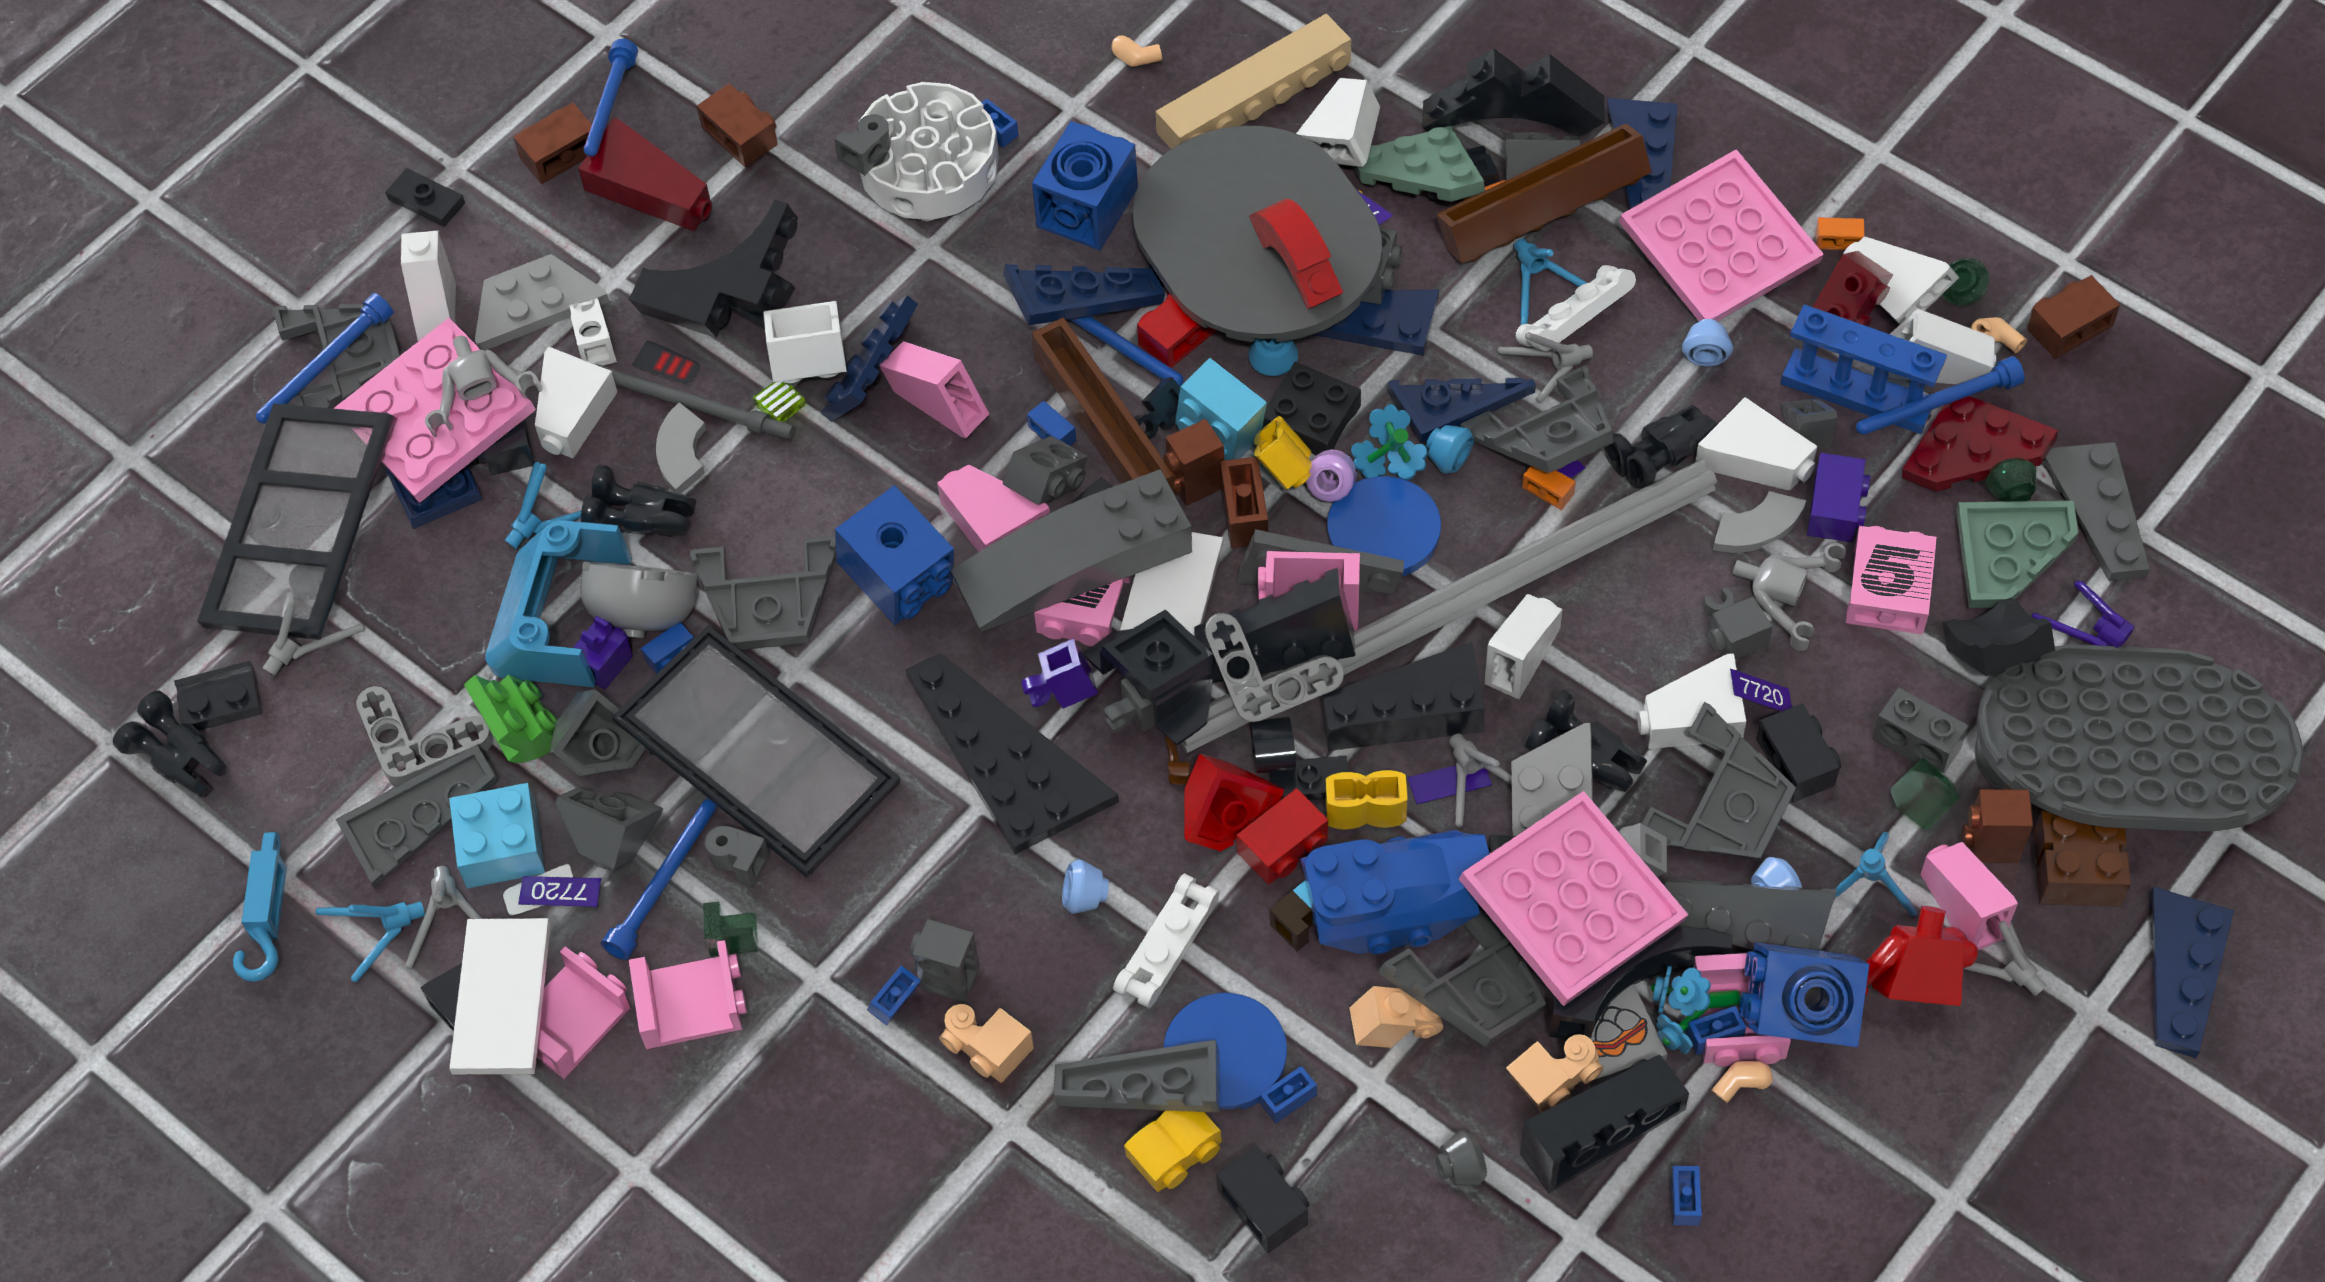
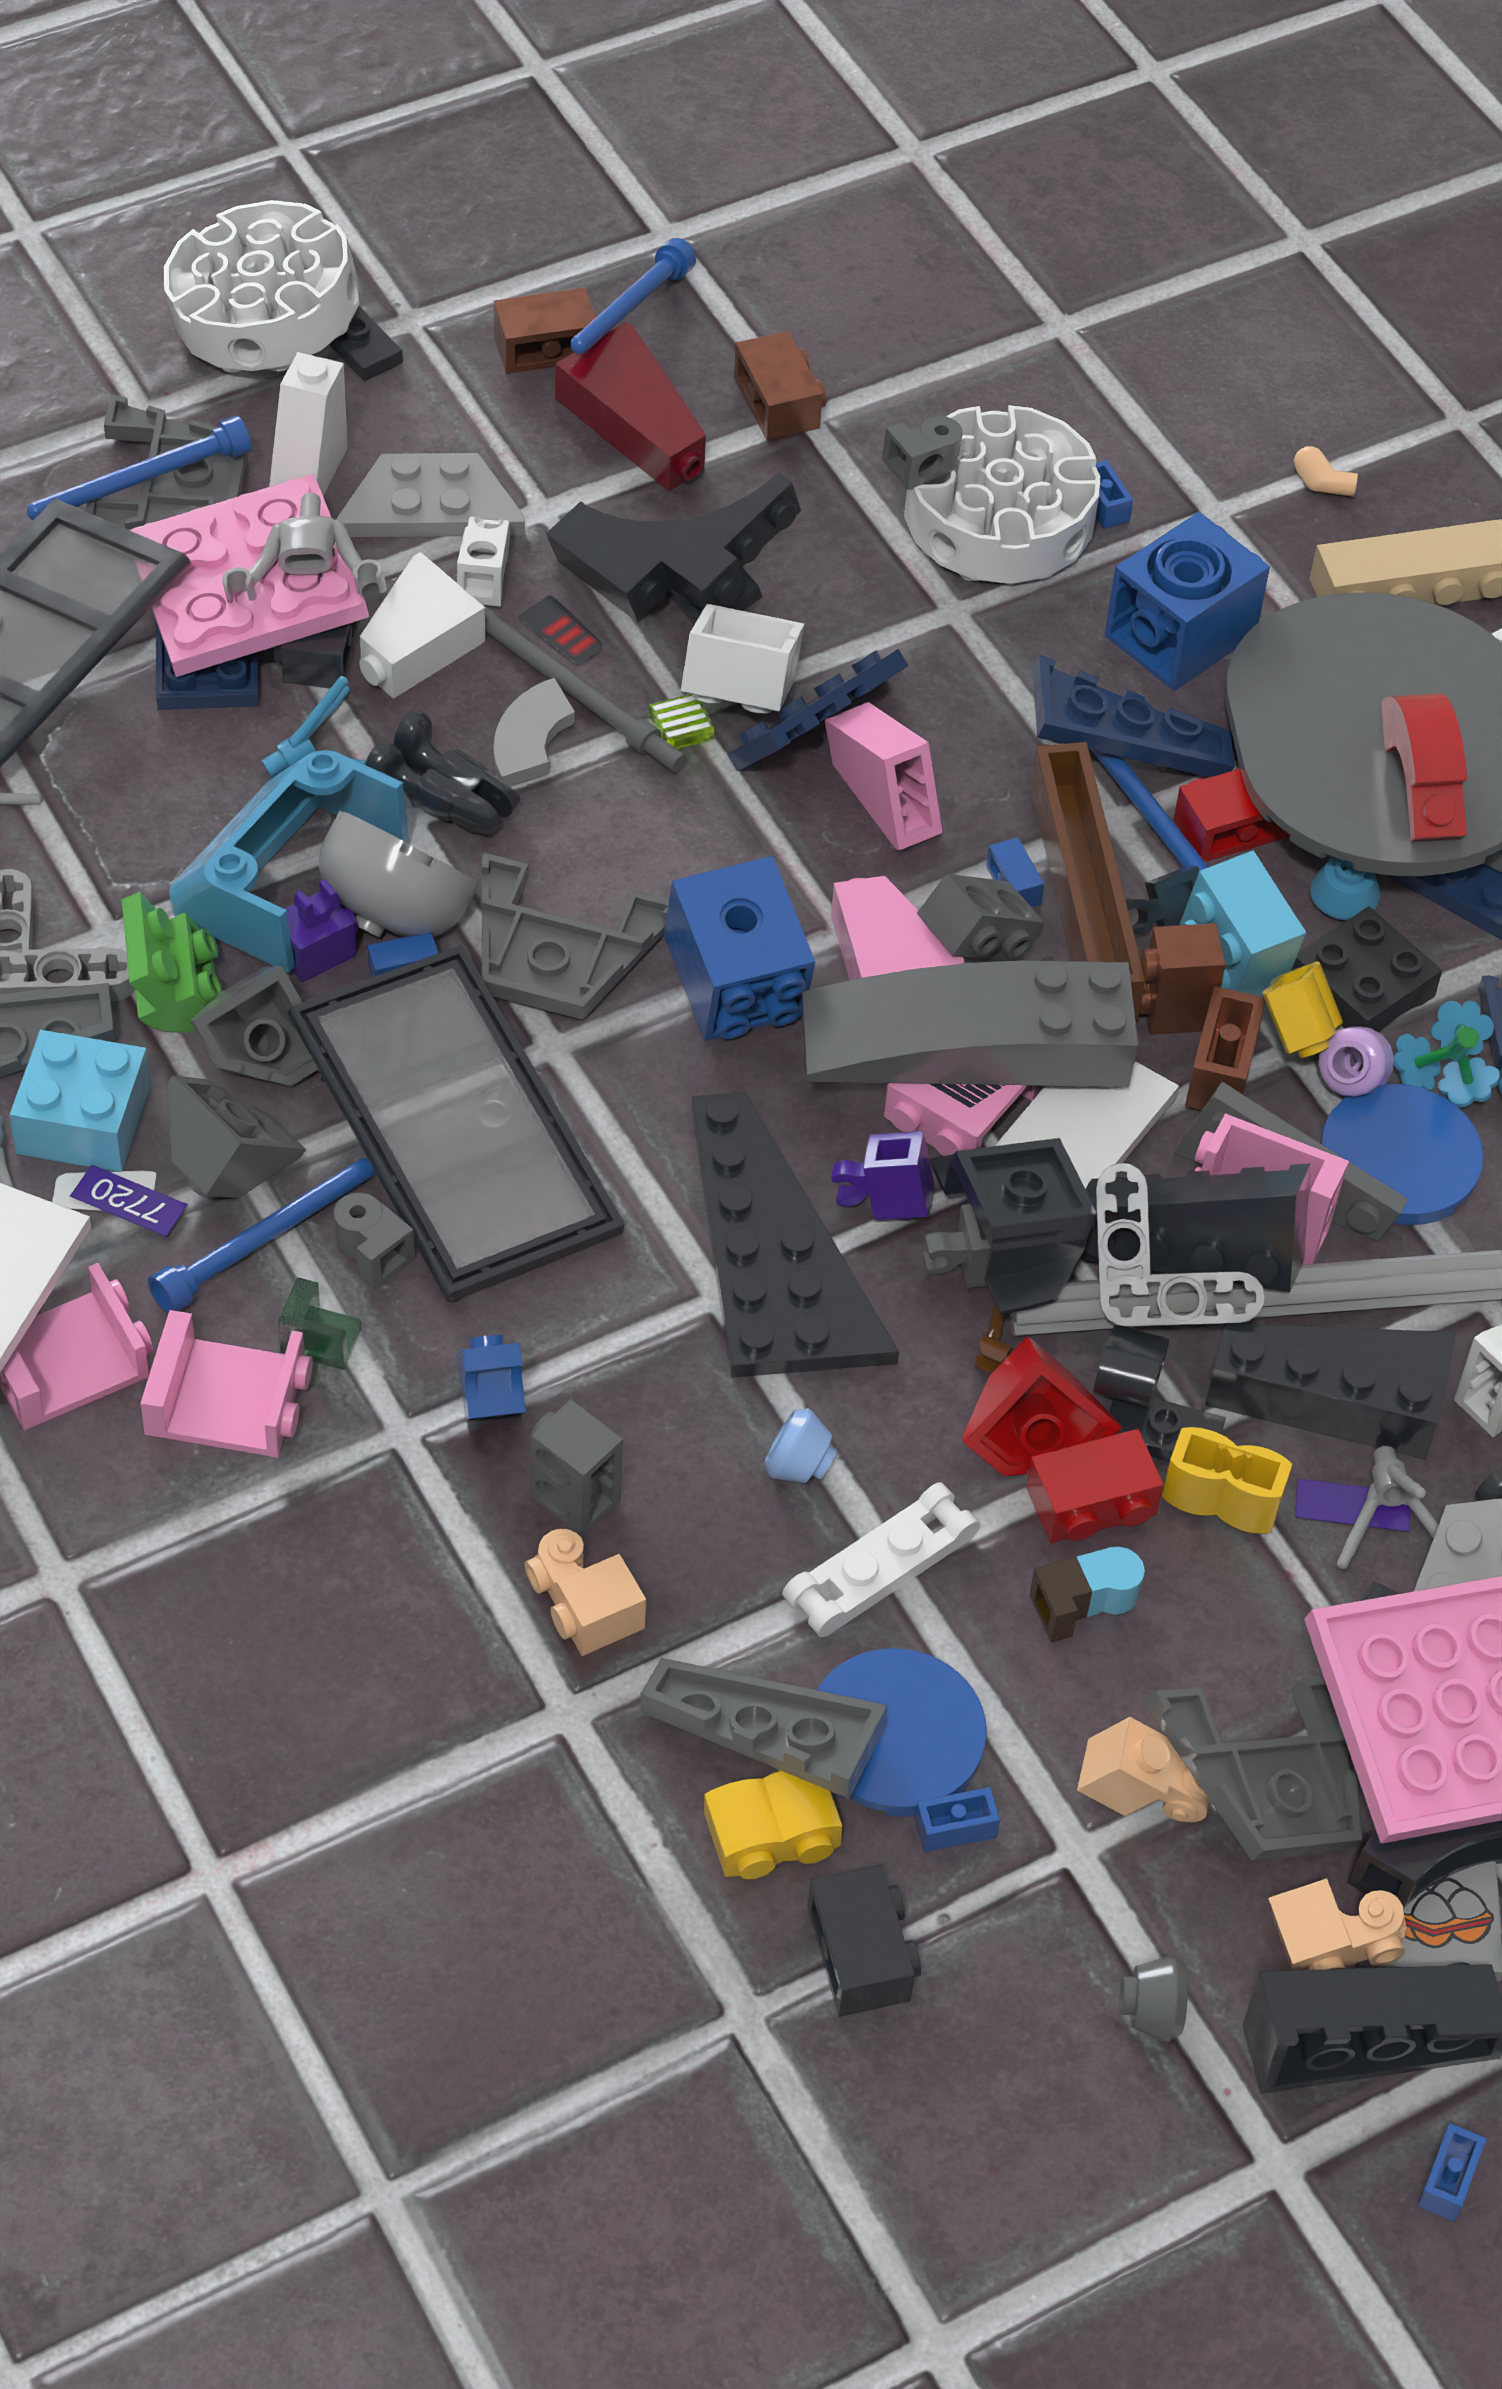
camera: 15 degrees right, 5 degrees down
blue piece [867,965,921,1026] -> none
blue slope [1300,830,1490,955] -> none
none -> white brick [164,200,359,373]
none -> blue brick [456,1334,526,1420]

